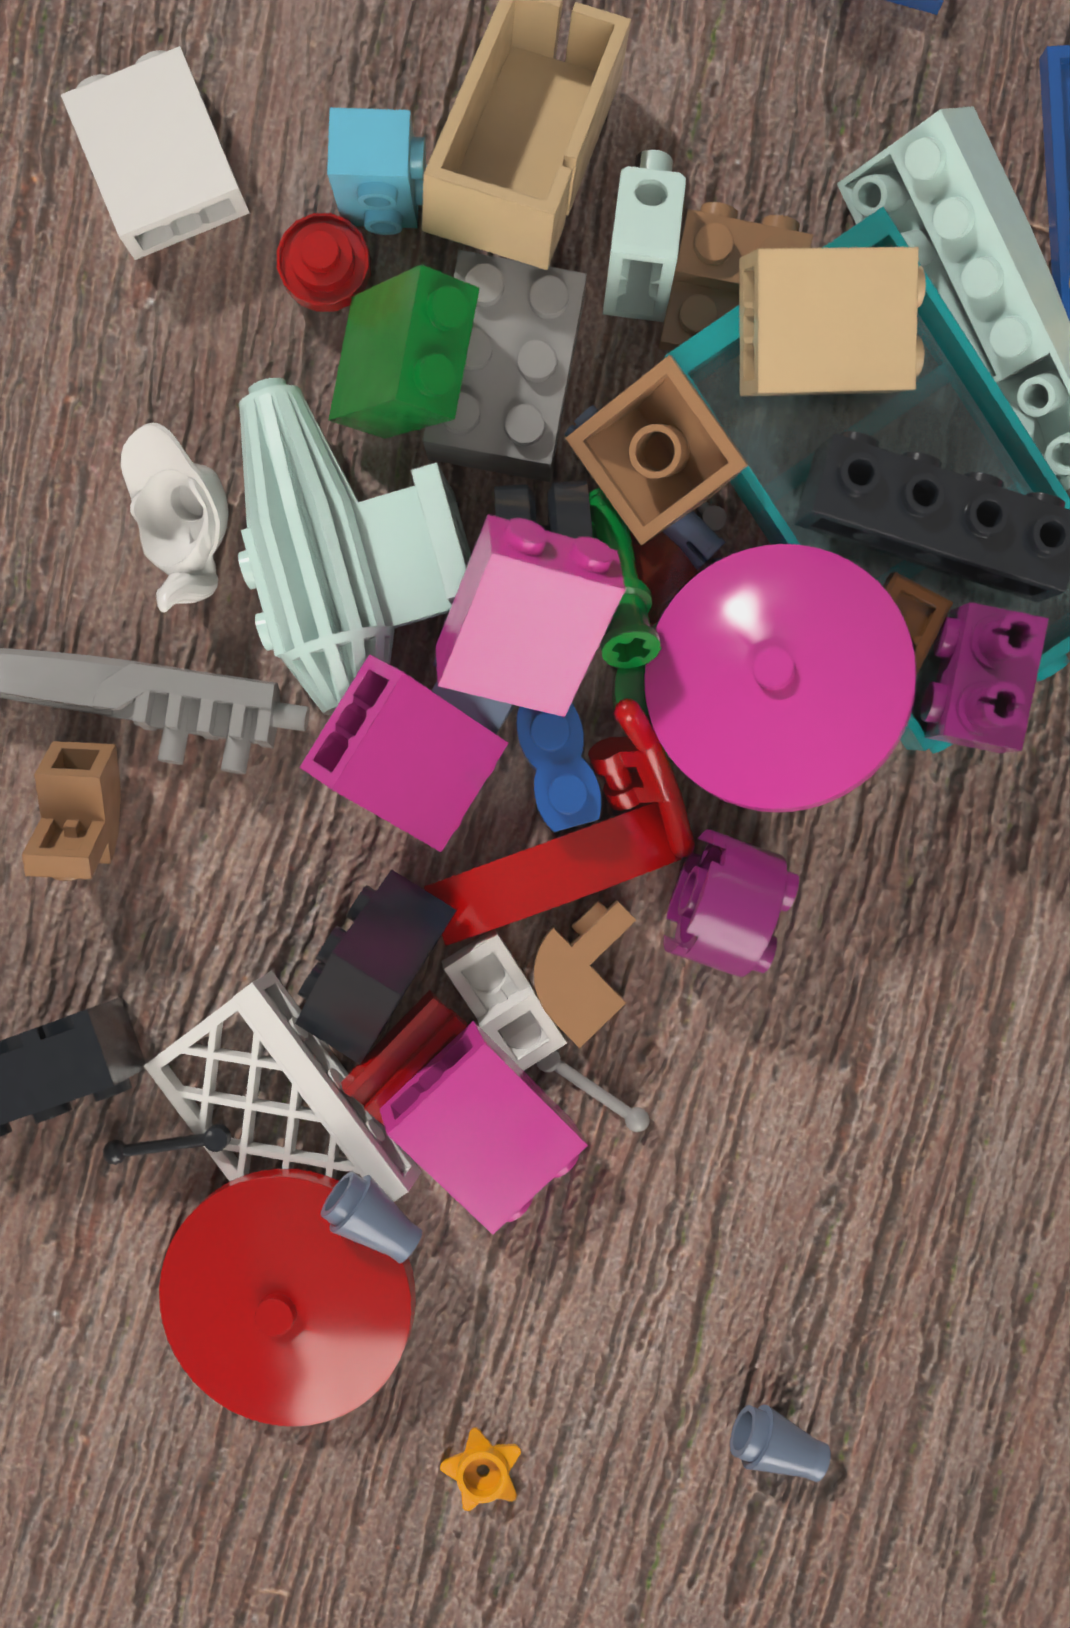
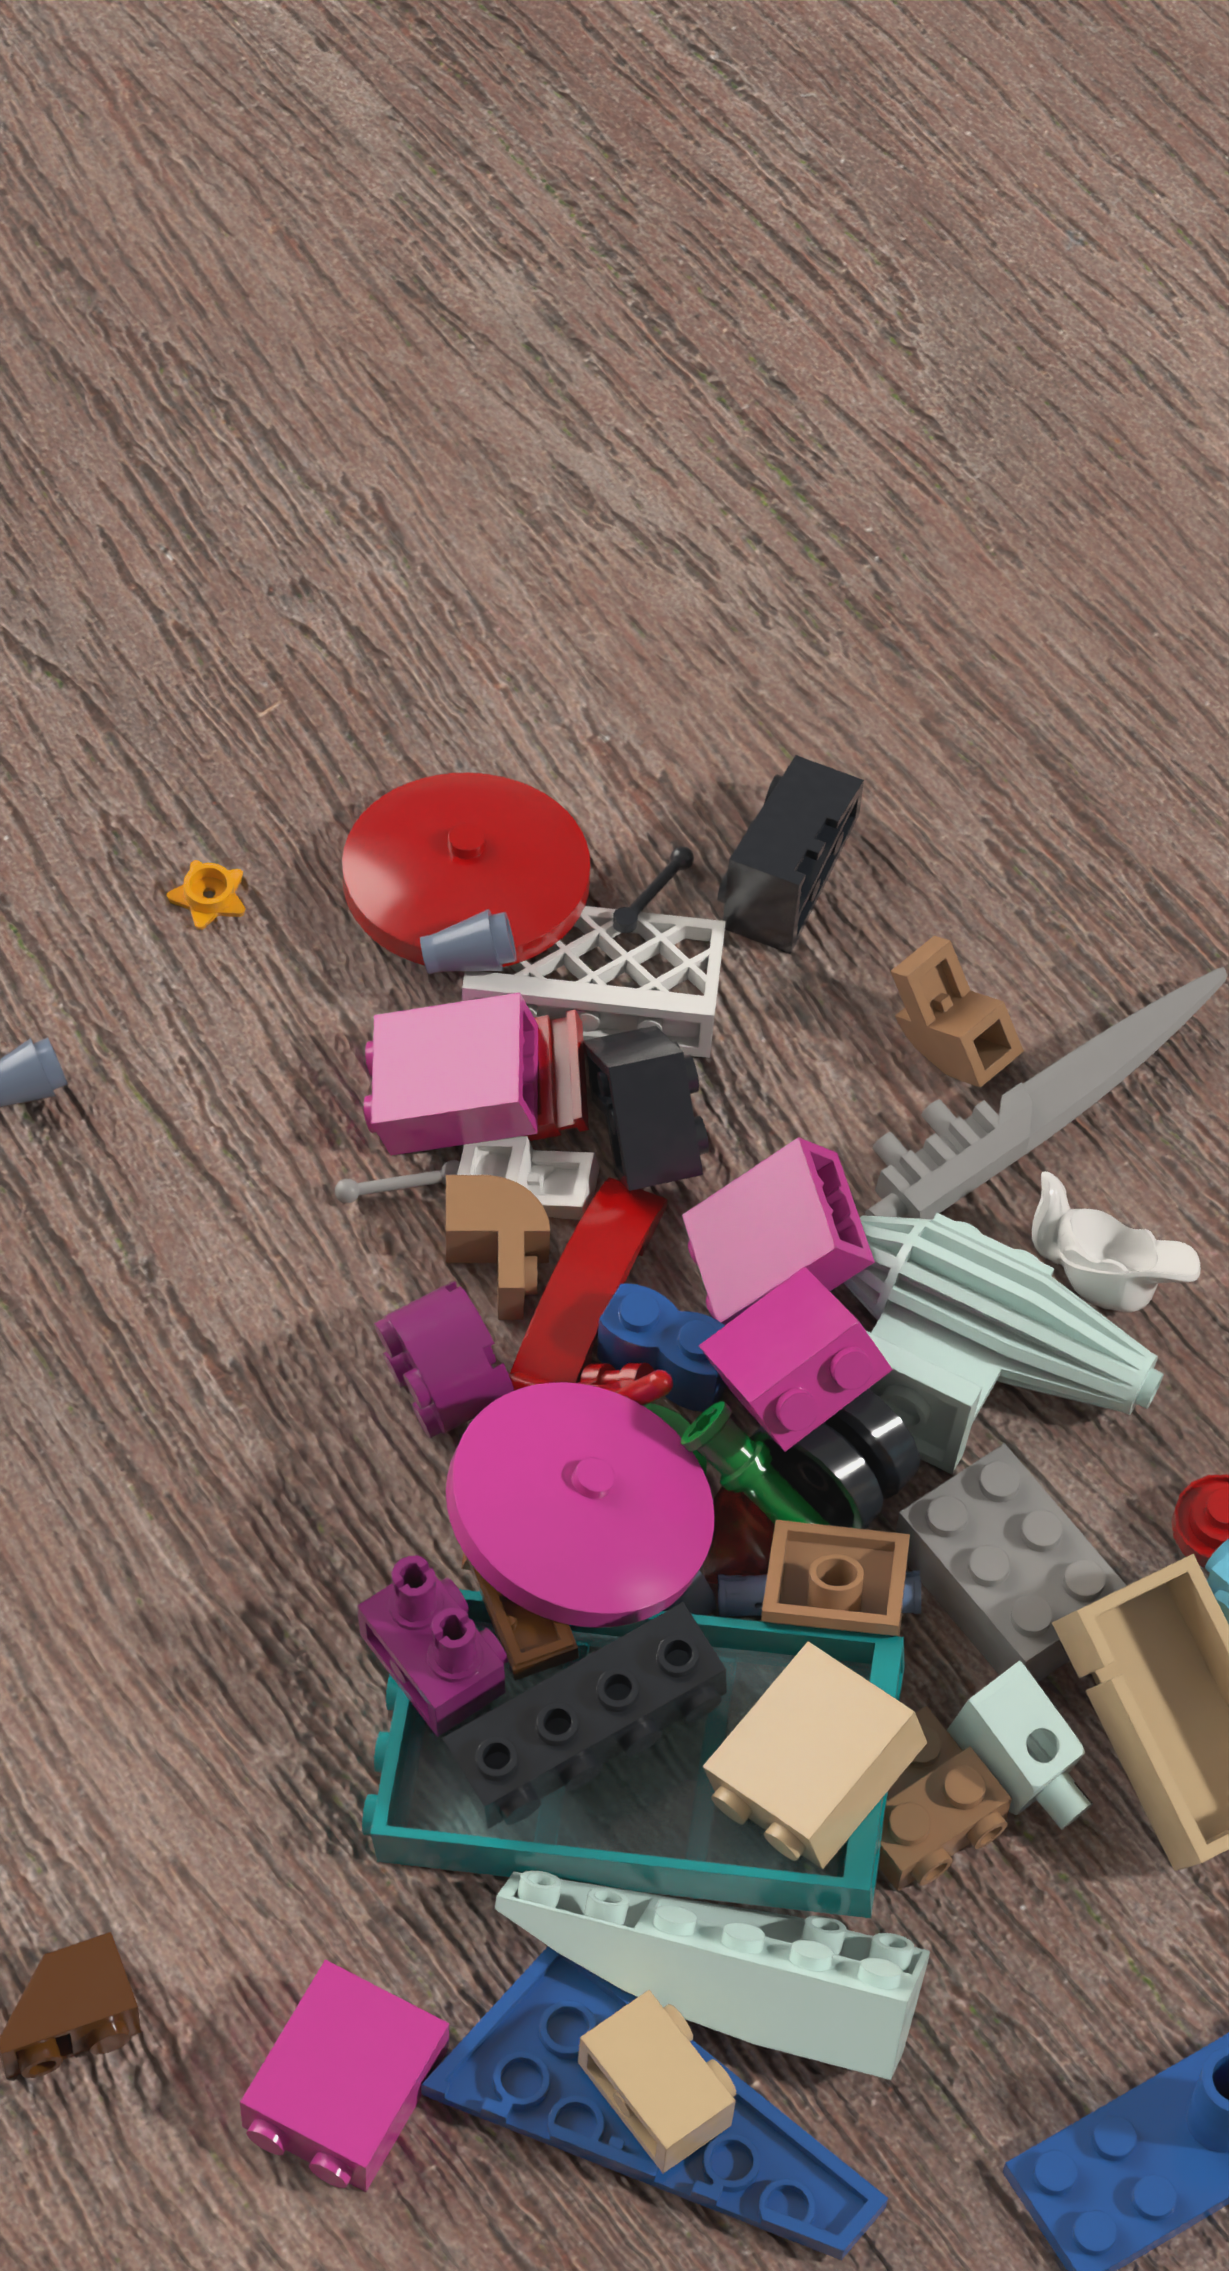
camera: 130 degrees right, 30 degrees down
green brick [328,265,480,439] -> none

